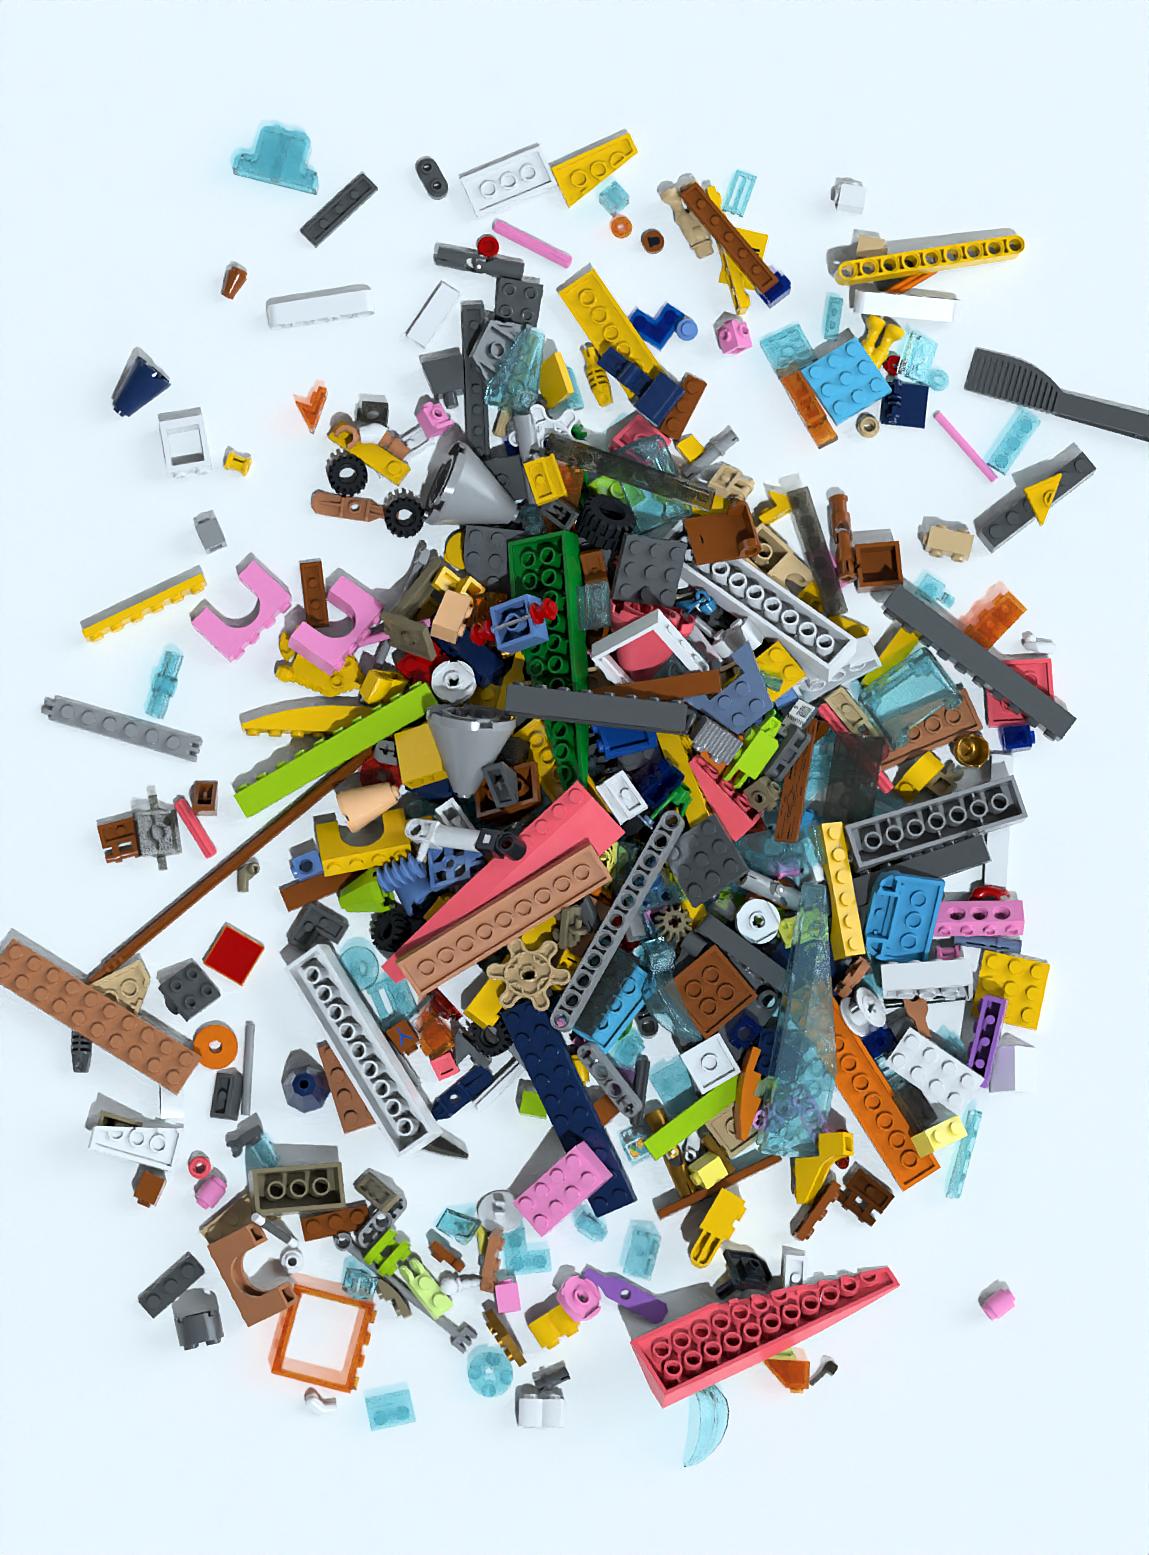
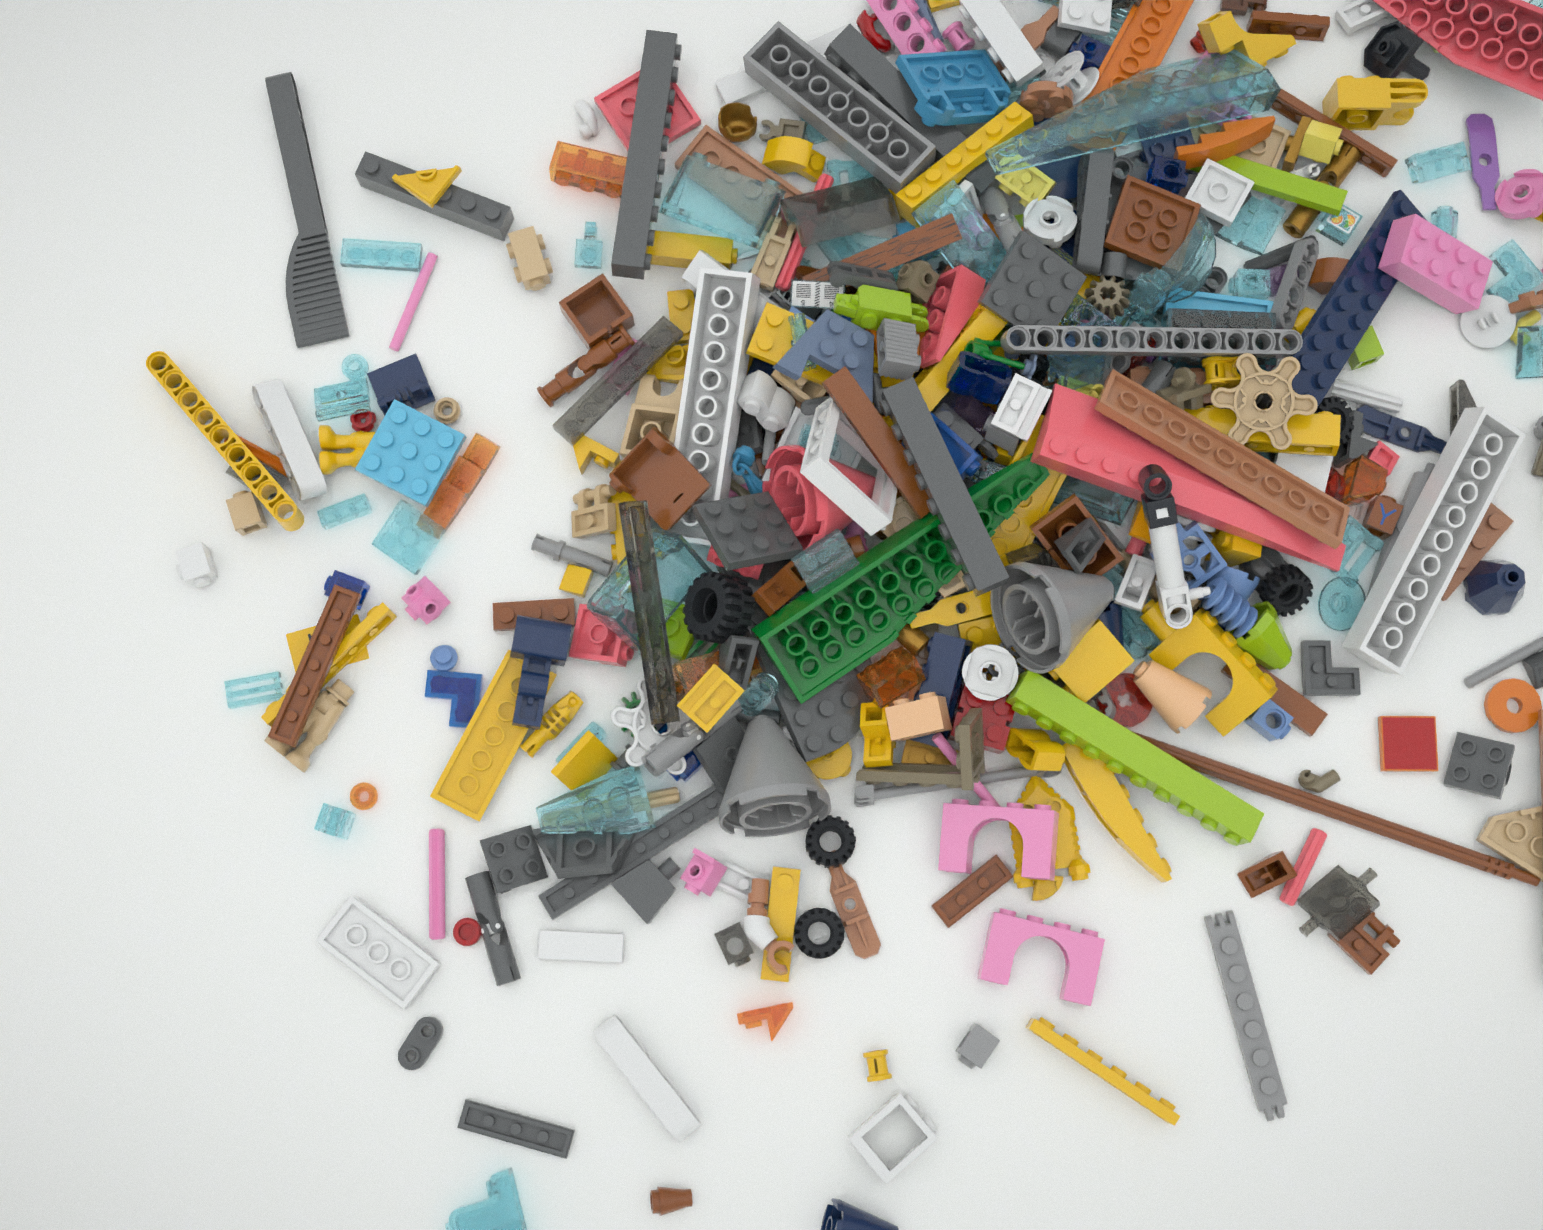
camera: 120 degrees left, 0 degrees up
clear light blue piece [145,651,184,720] -> none
medium blue brick [470,594,558,654] -> none
yellow wing [551,133,638,209] -> none
dark orange tile [643,231,664,254] -> none
clear blue brick [1001,725,1035,754] -> none

